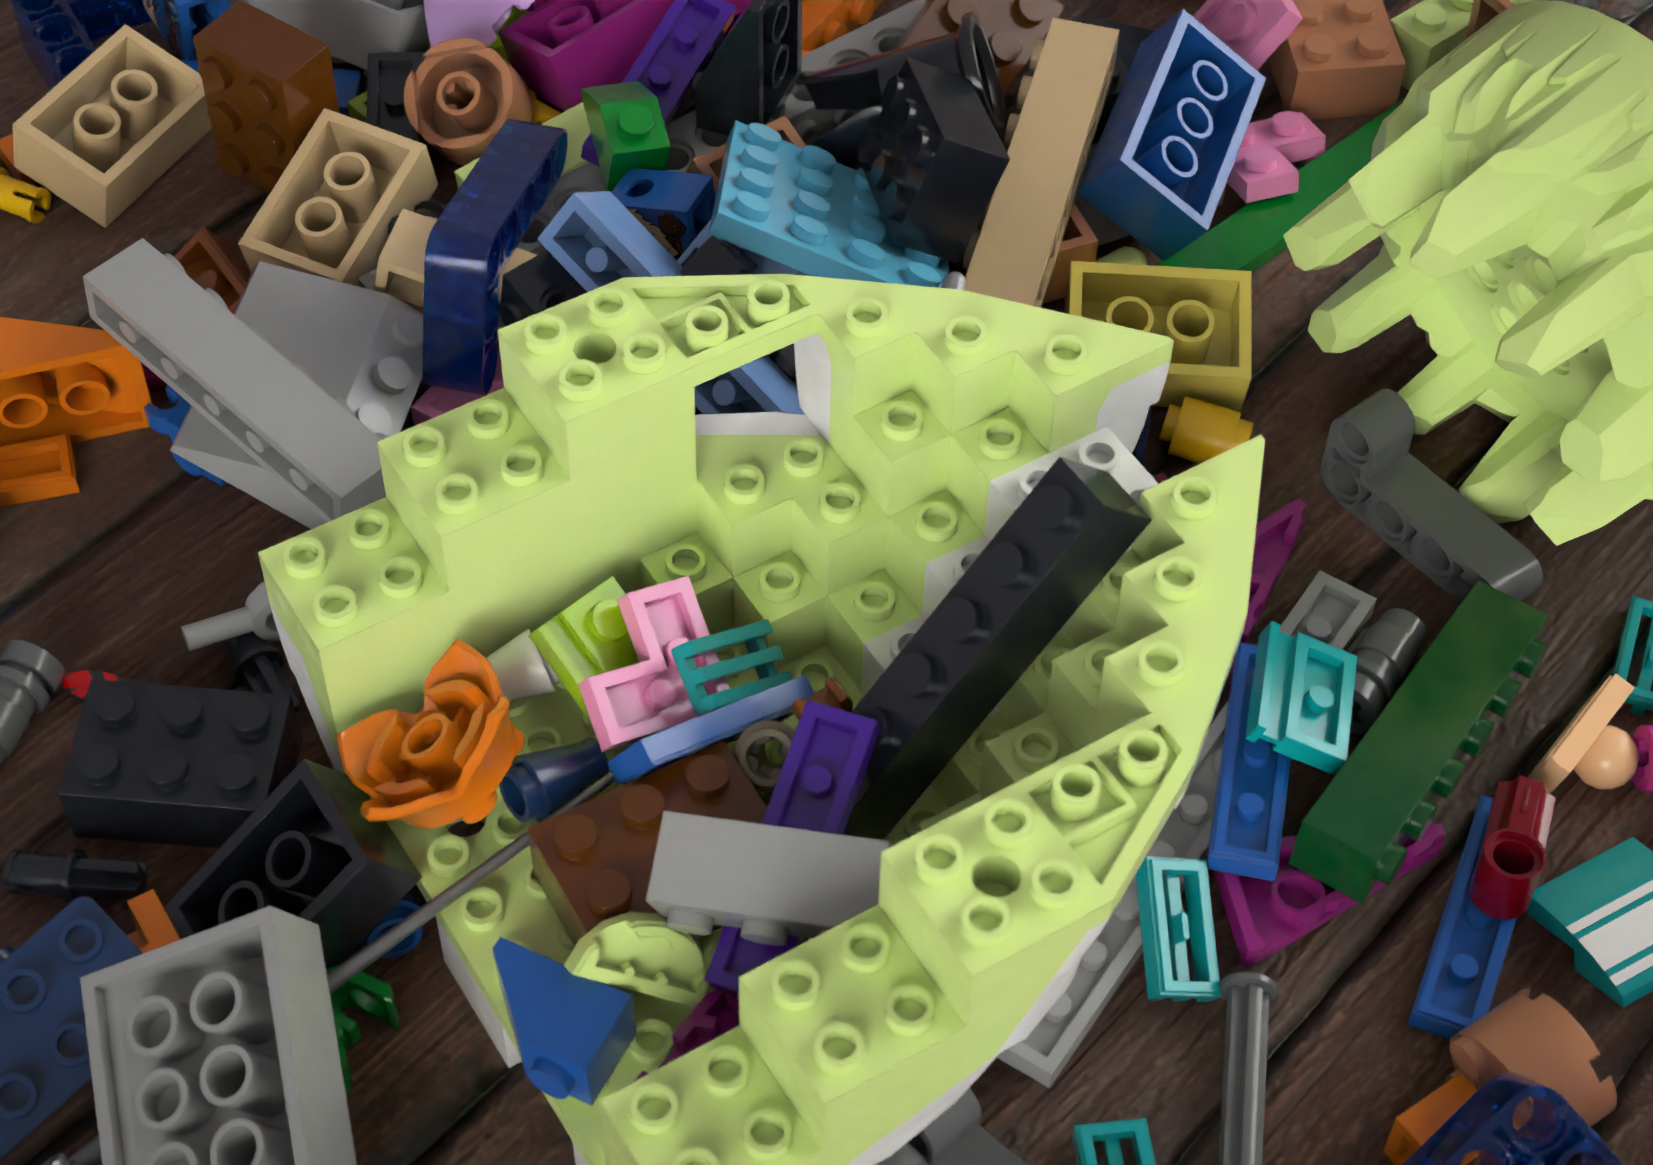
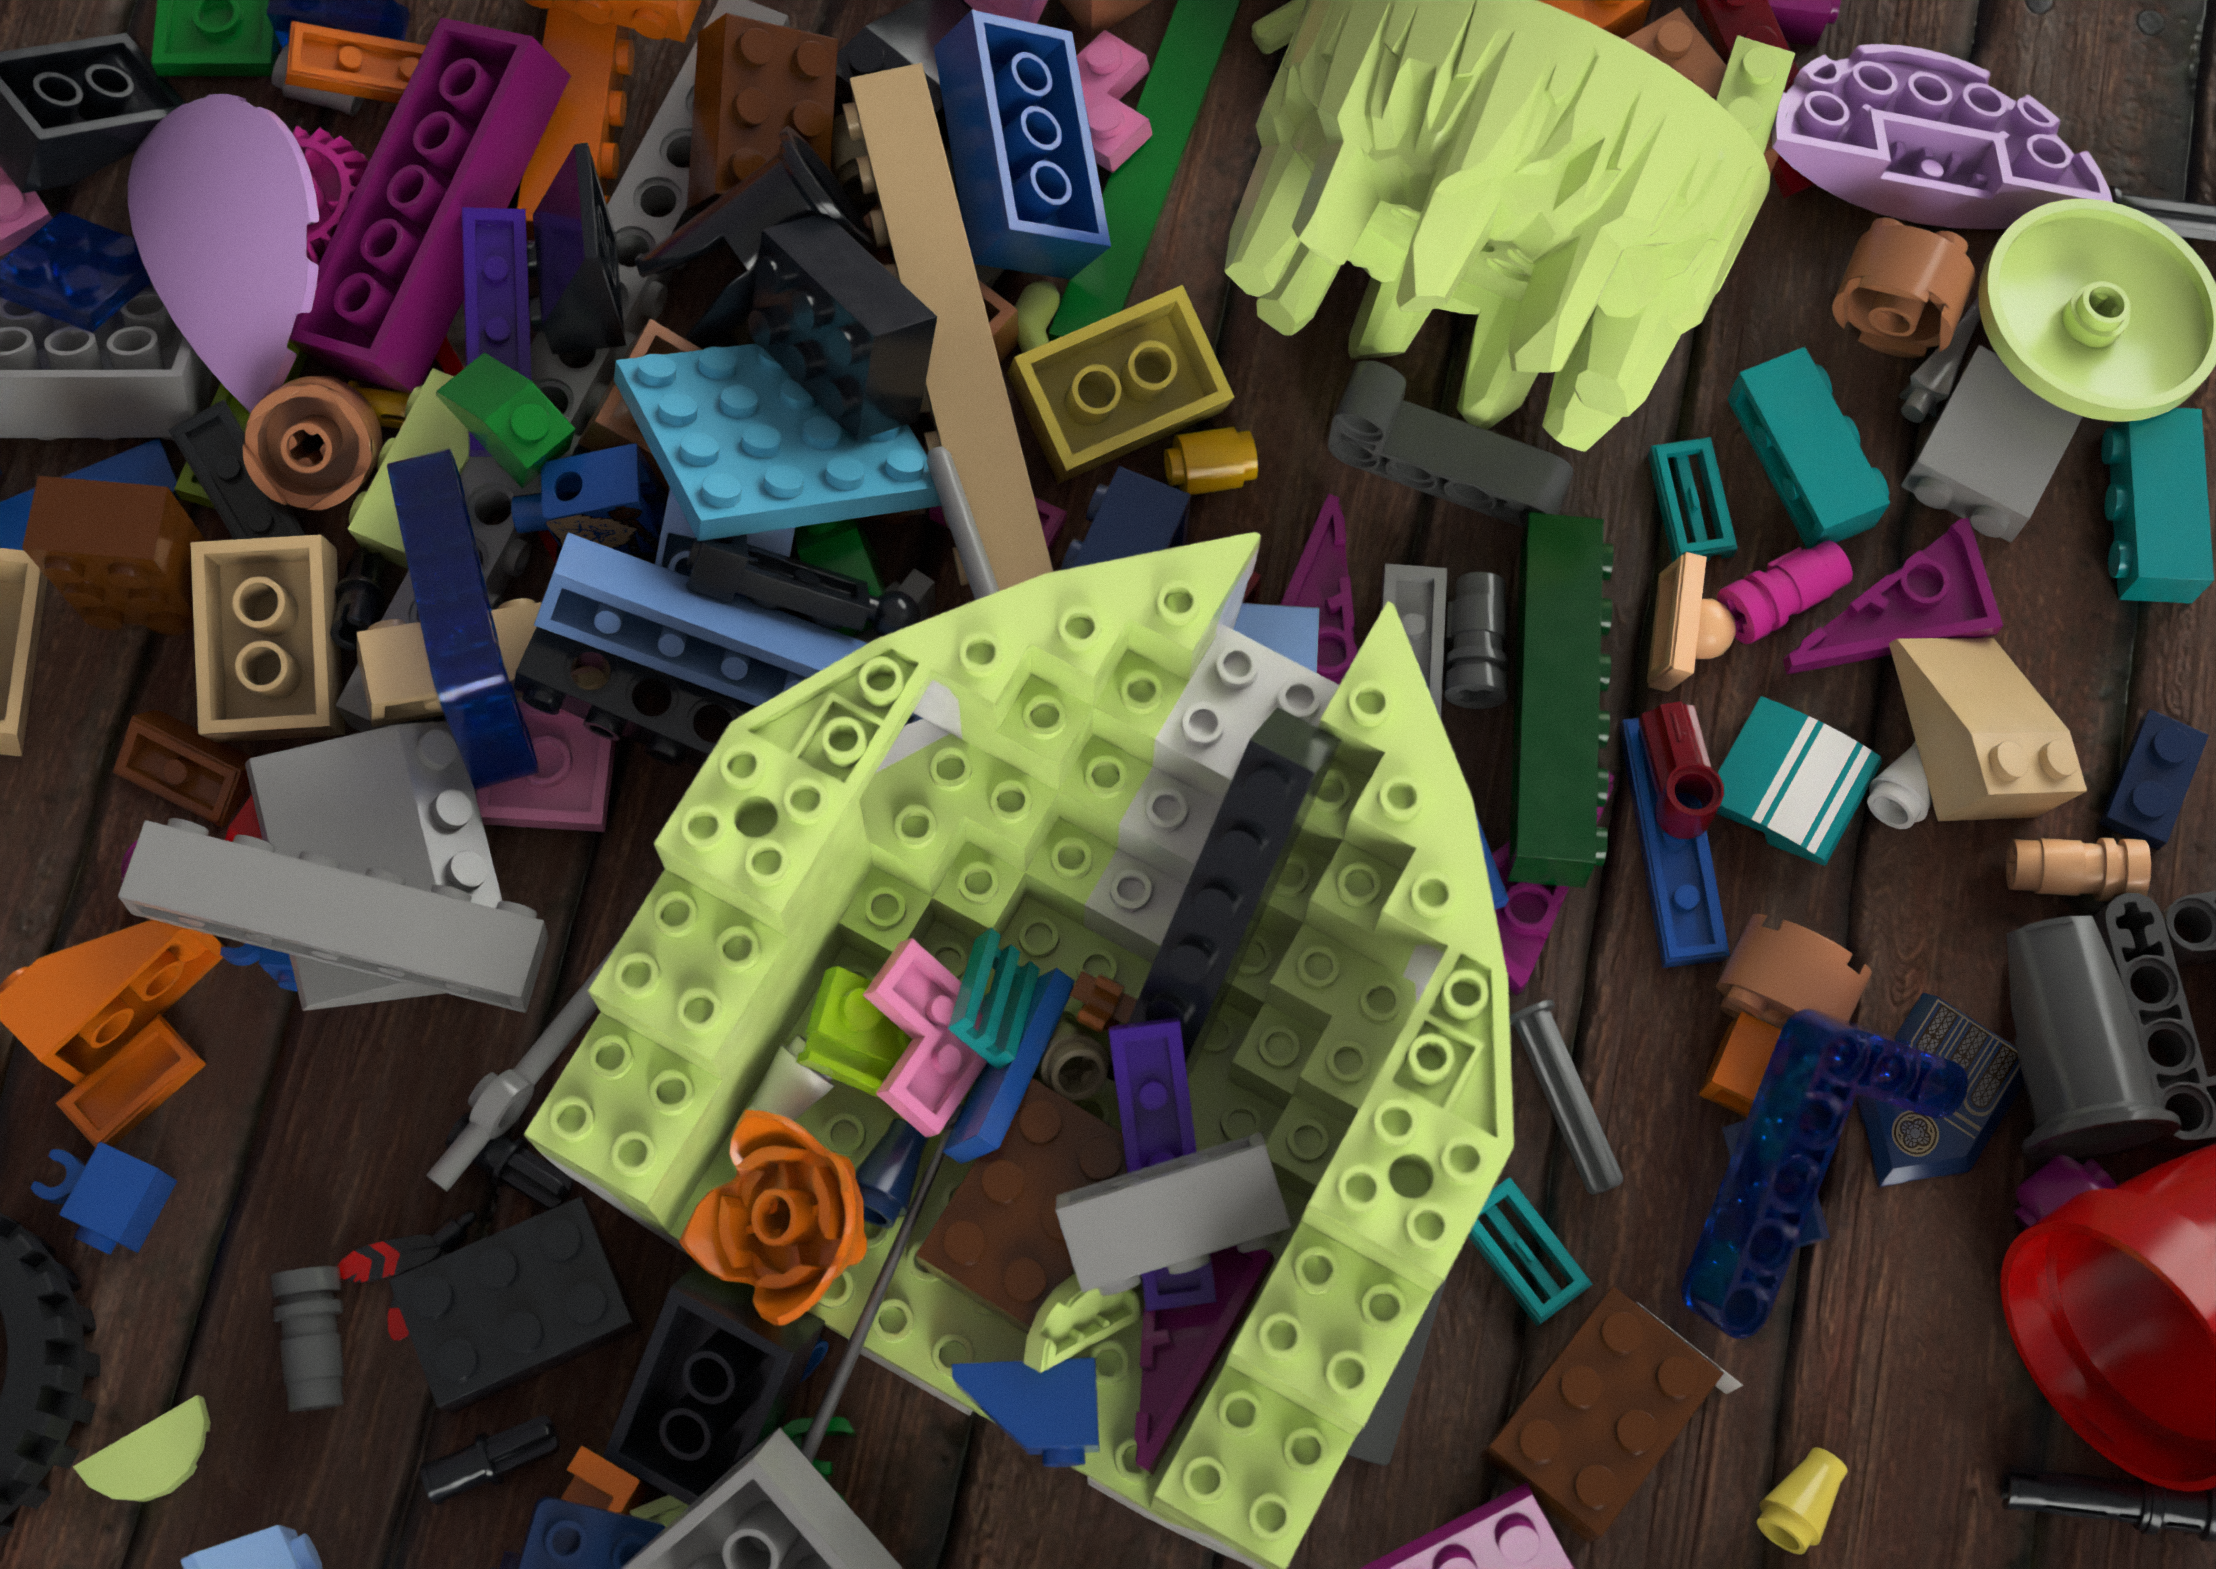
camera: 30 degrees left, 20 degrees up
teal plate [1245,621,1357,775] -> none

